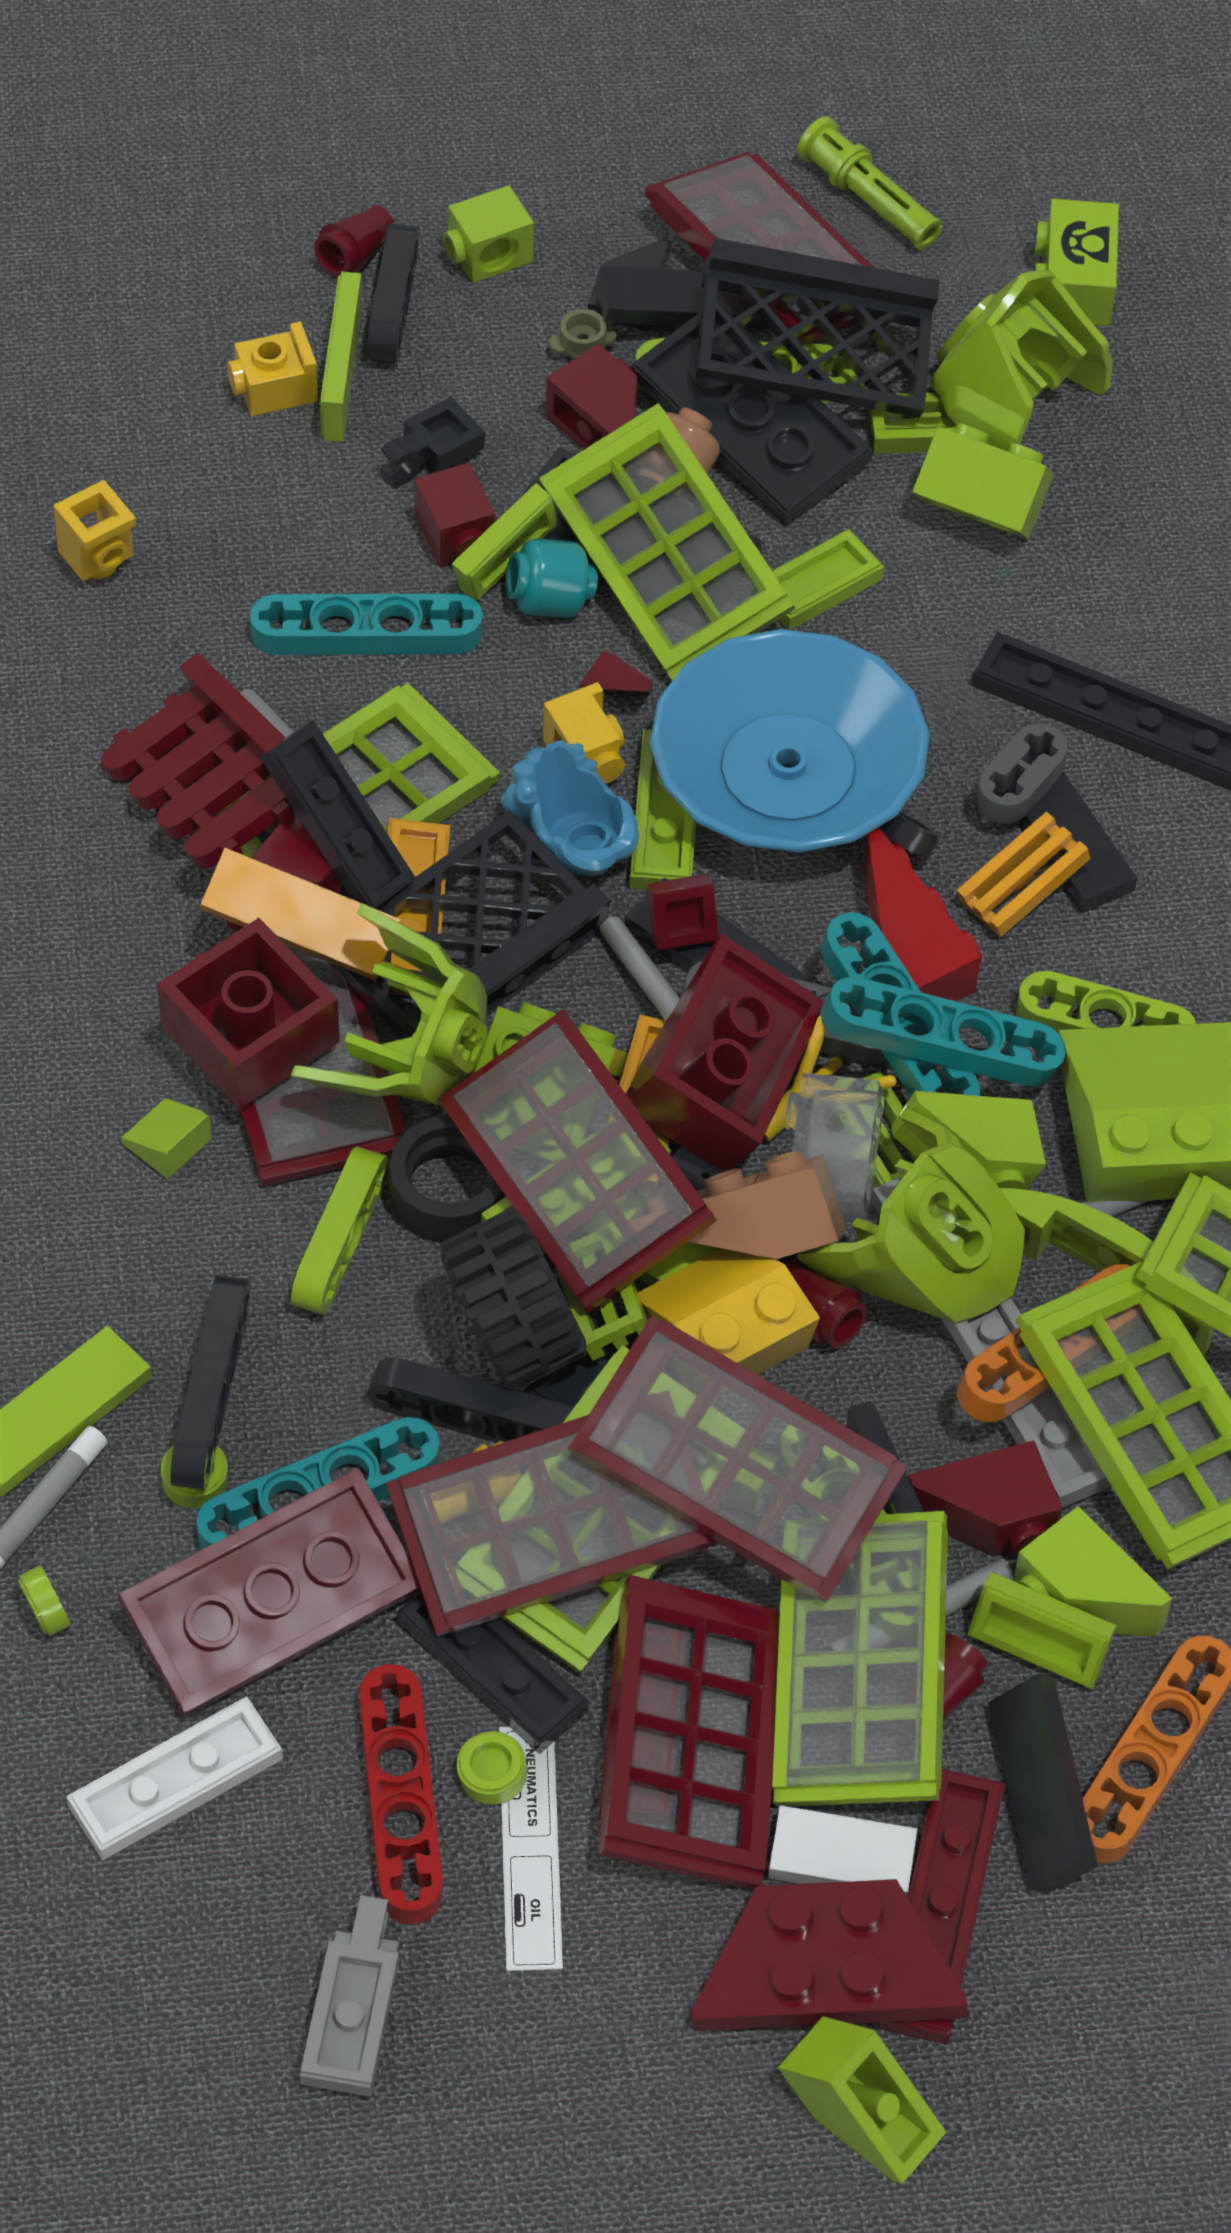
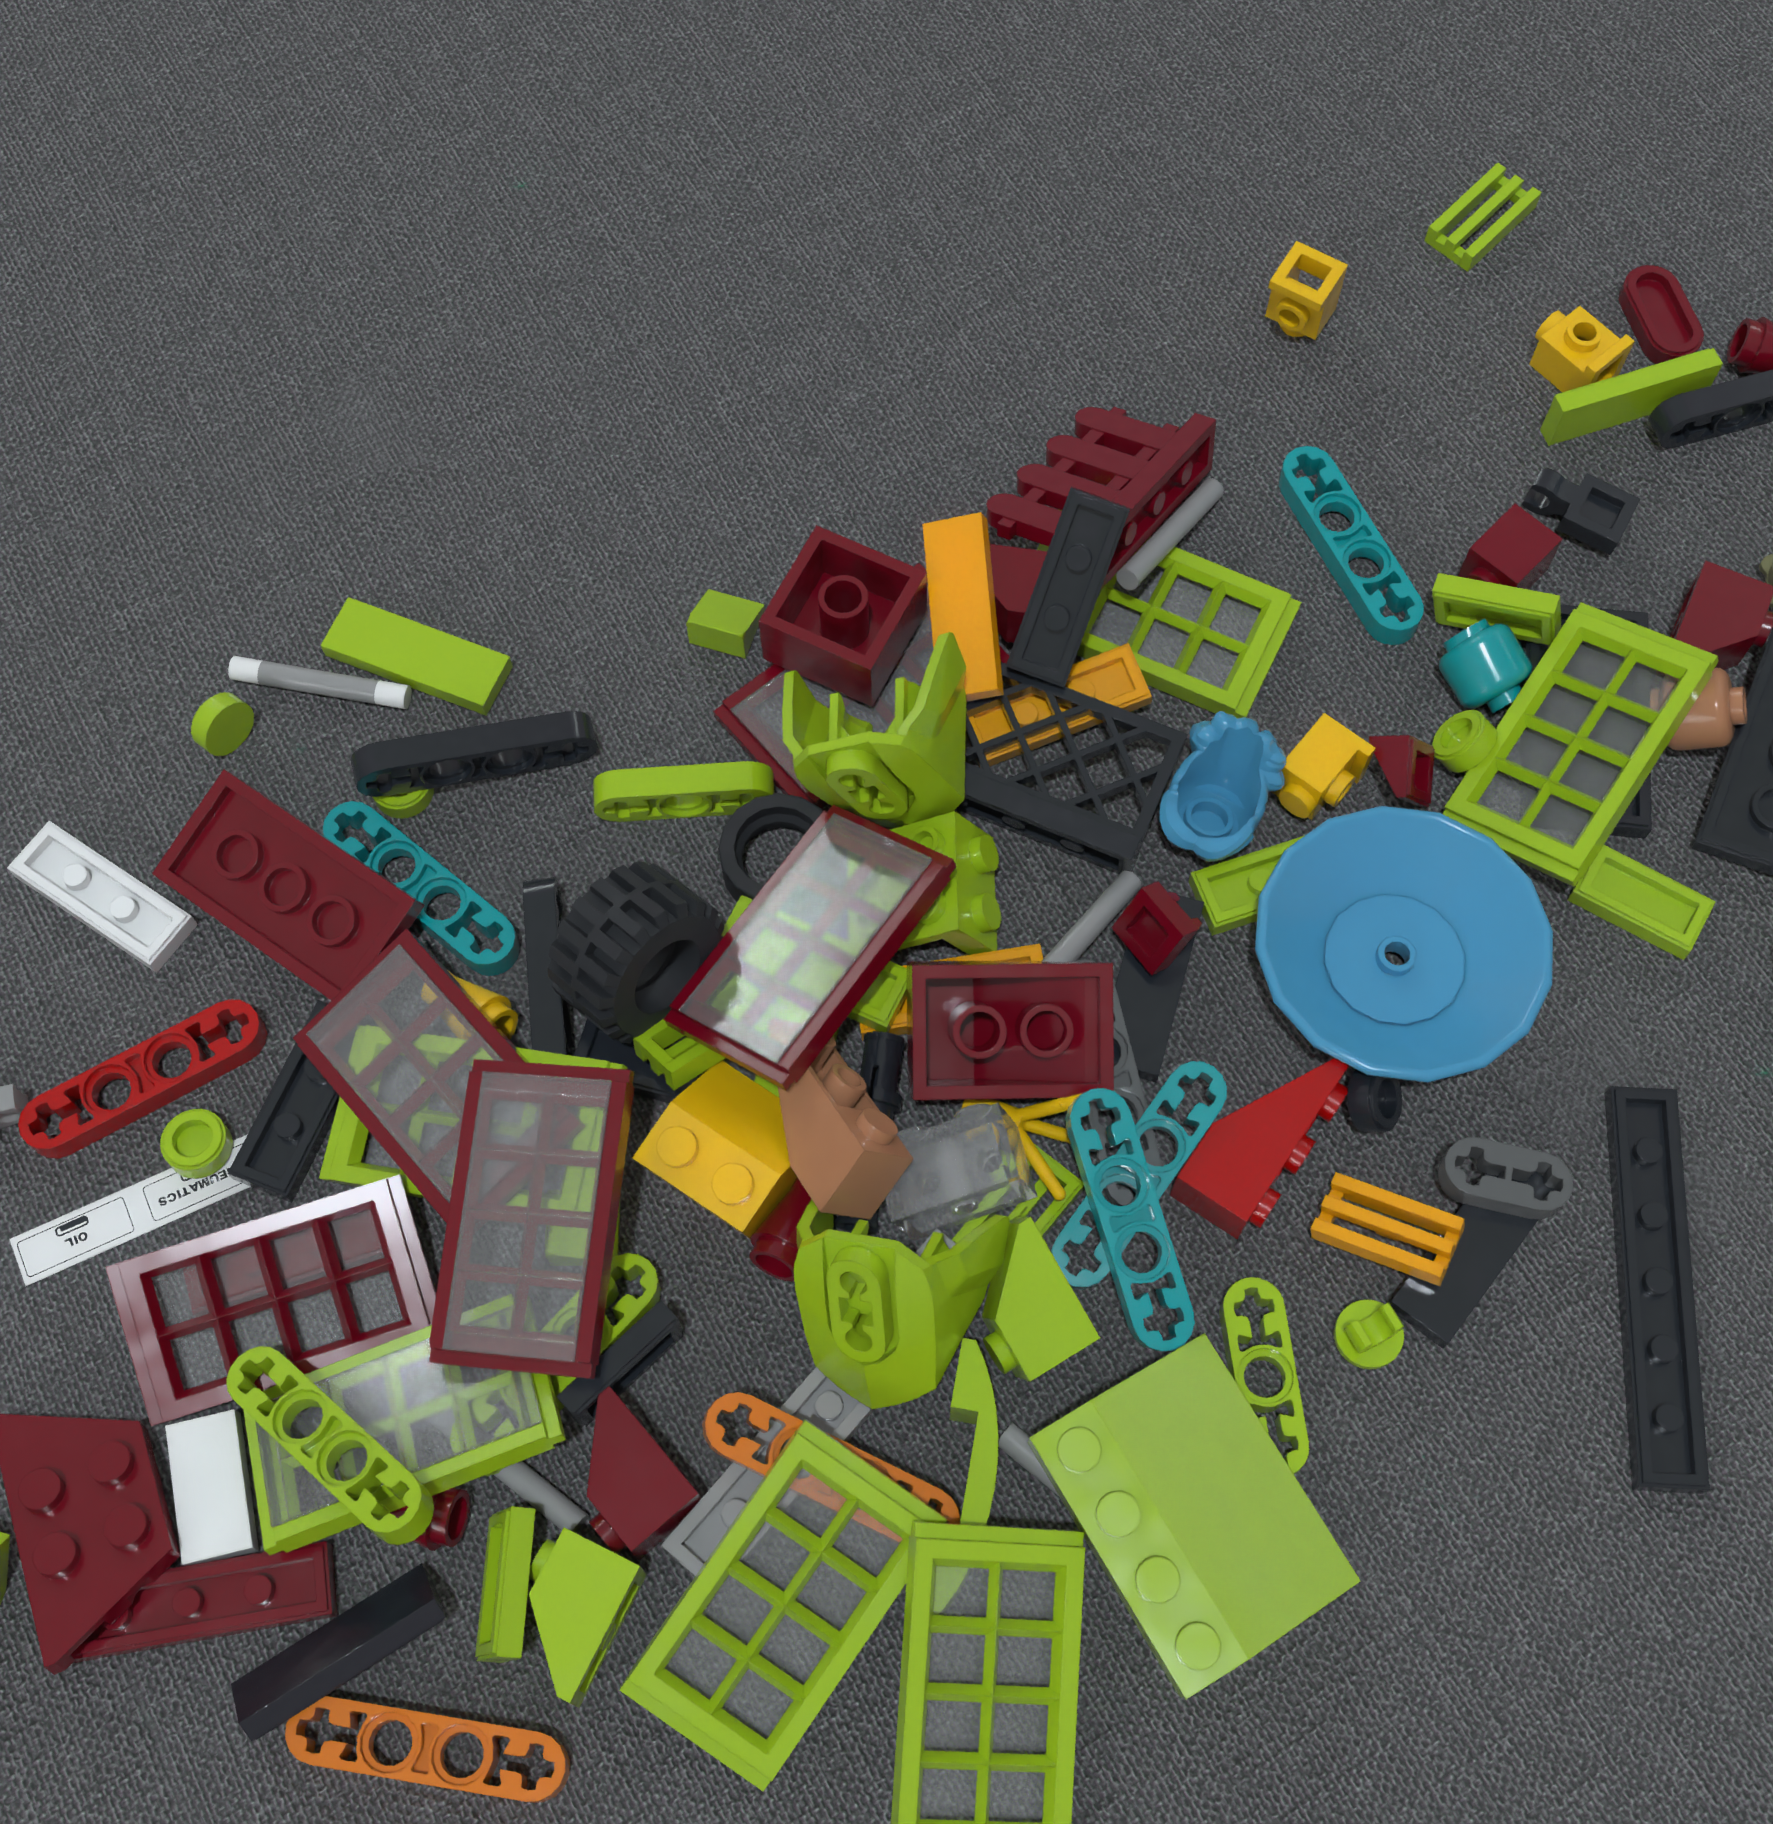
camera: 70 degrees right, 10 degrees up
none -> lime beam [226,1346,434,1545]
none -> lime plate [1334,1300,1404,1370]
none -> lime tile [1424,163,1542,272]
none -> lime tile [1432,710,1497,773]
none -> dark red tile [1619,265,1704,364]

